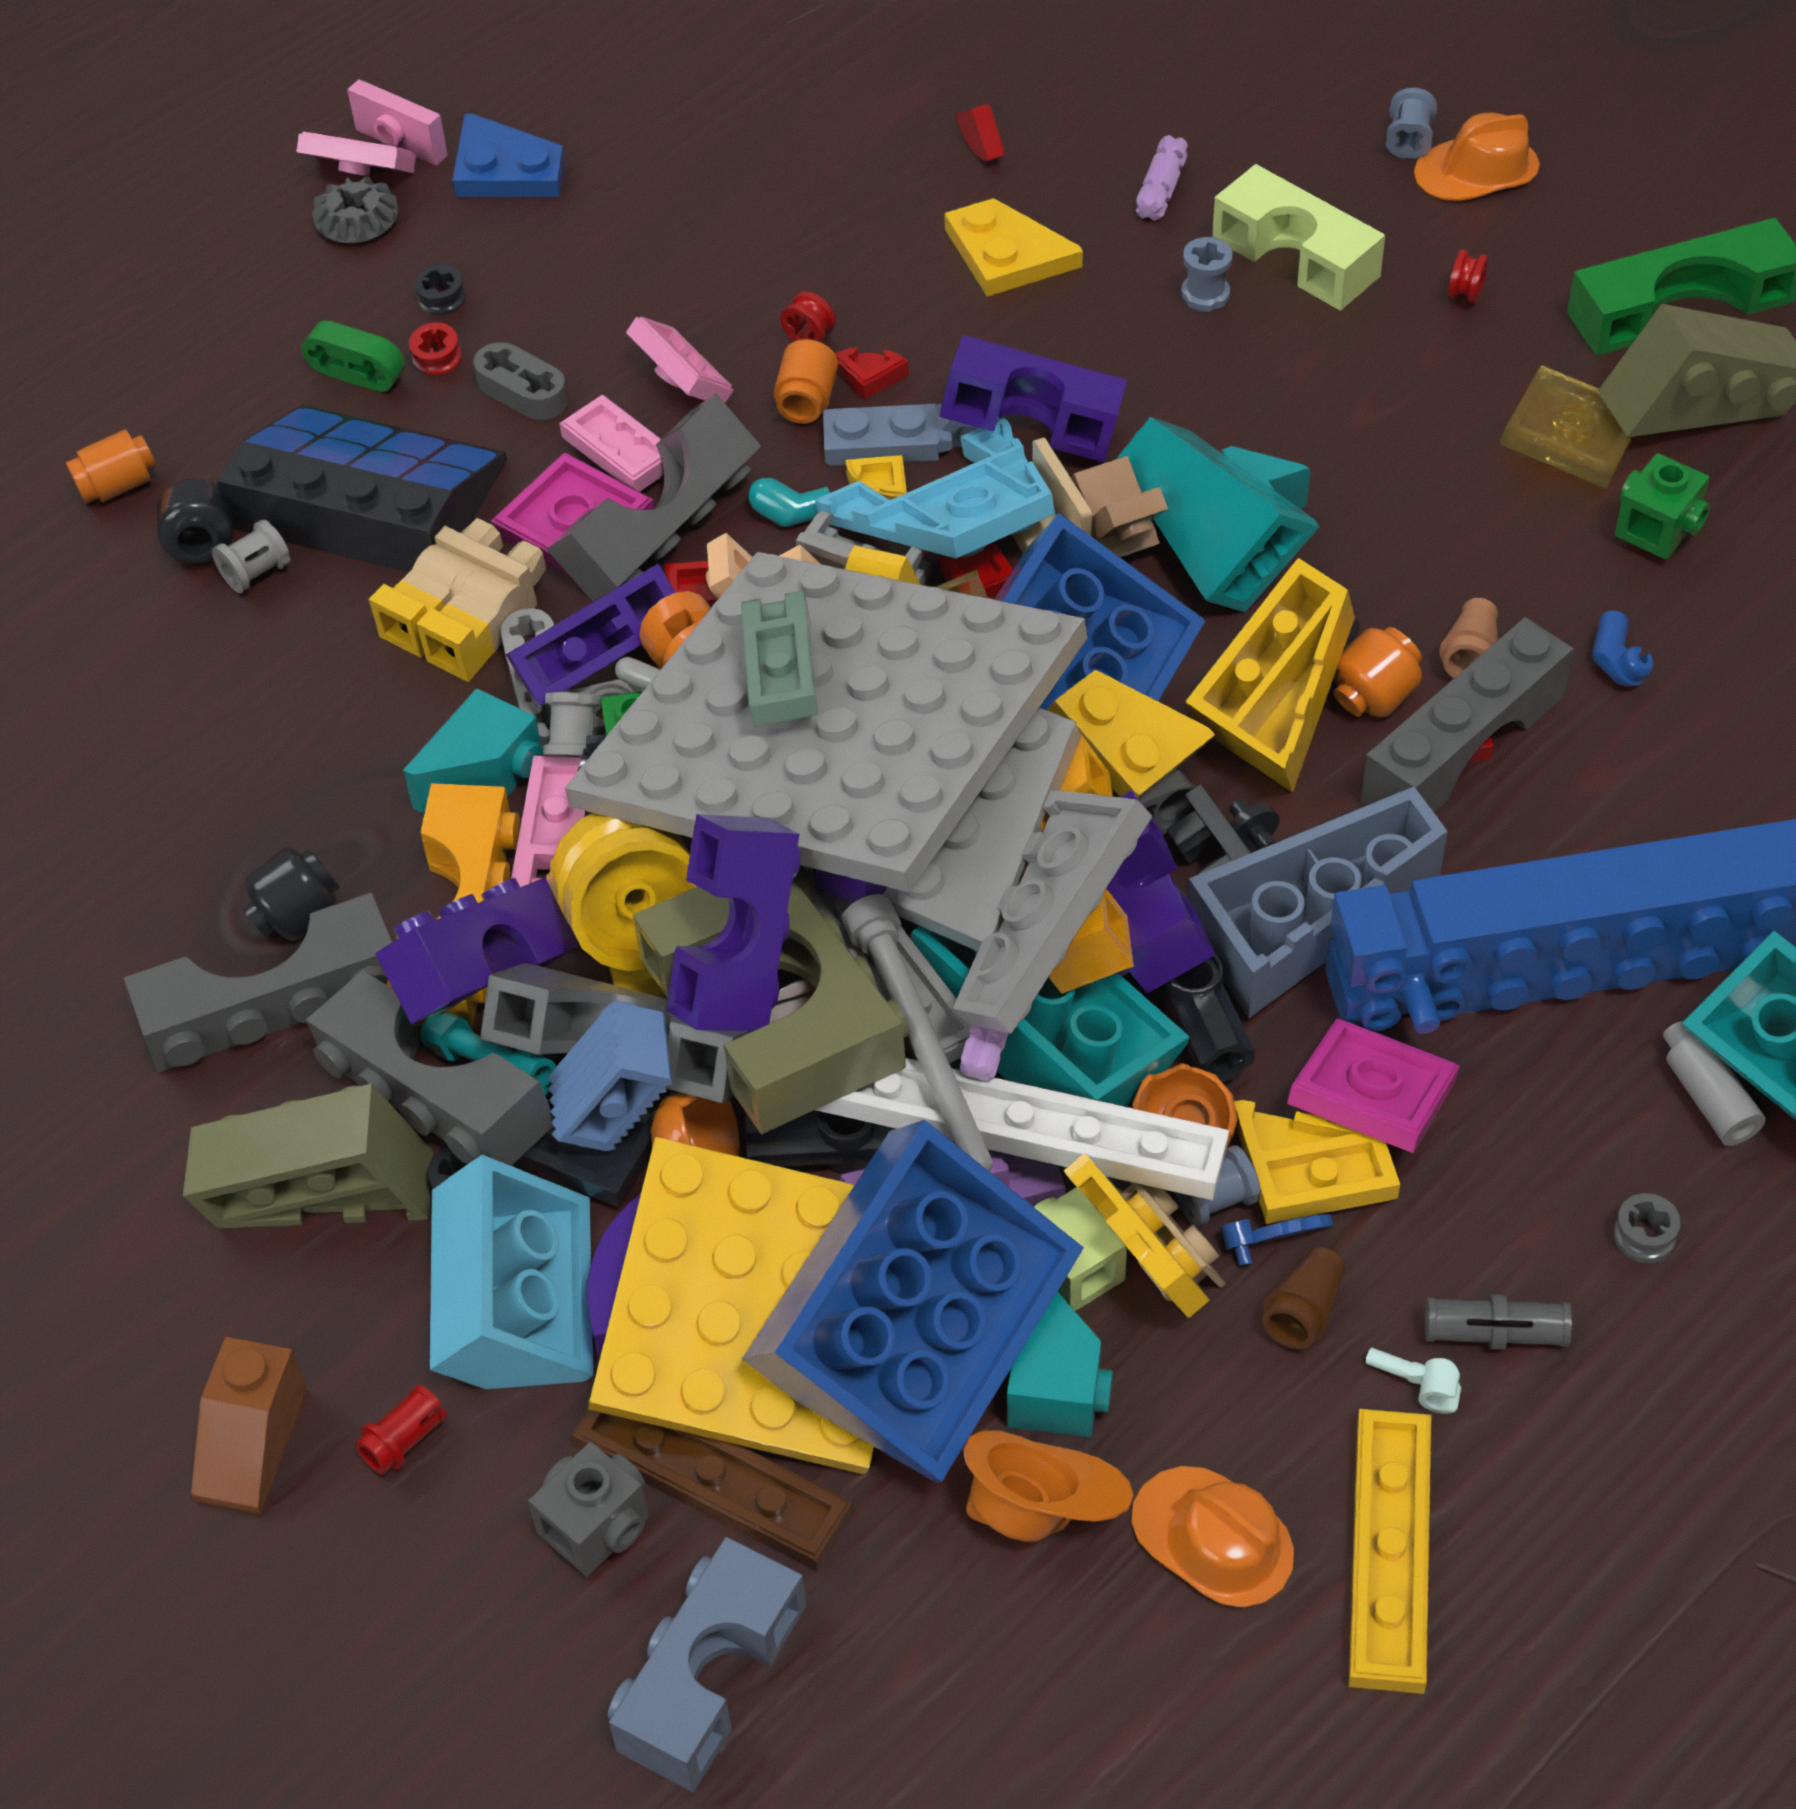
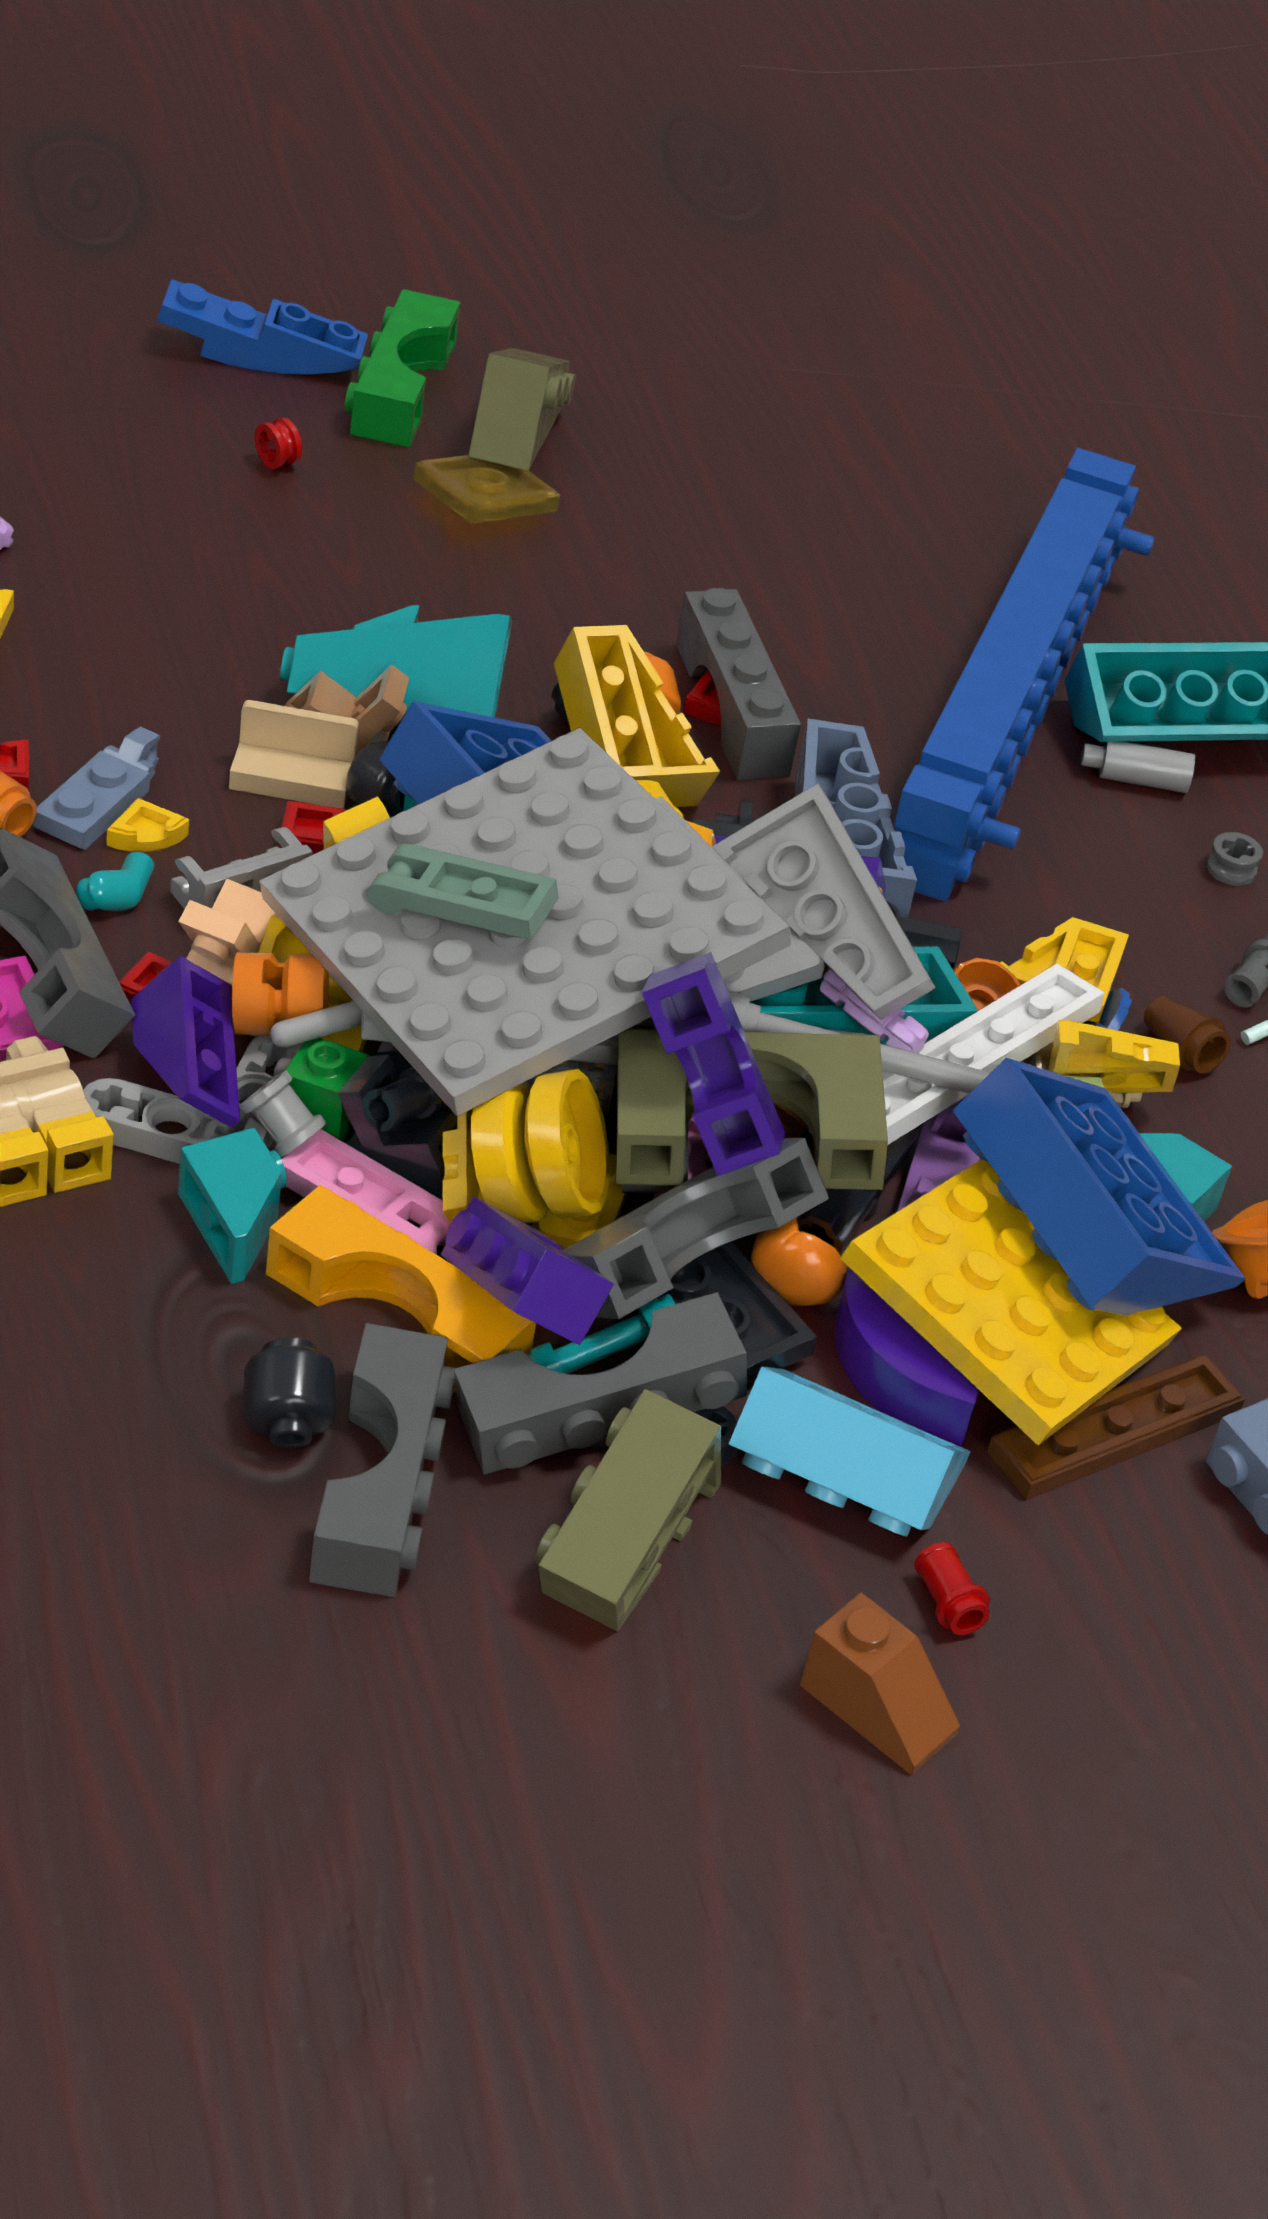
camera: 70 degrees left, 10 degrees down
dark grey brick [528,1441,649,1577] -> none
medium blue brick [547,1001,673,1151] -> none
medium azure wing [815,418,1055,558] -> none
dark purple arch [939,335,1127,462] -> none
sand blue bush [1181,237,1233,312] -> none
yellowish green arch [1212,164,1385,311] -> none
dark pink tile [1287,1018,1460,1153] -> none
sand blue bush [1386,87,1438,159] -> none
orange piece [1414,112,1540,201] -> none
nougat cone [1439,598,1498,678] -> none
blue arm [1592,610,1653,687] -> none
green brick [1614,453,1711,560] -> none
none -> blue slope [157,279,368,375]

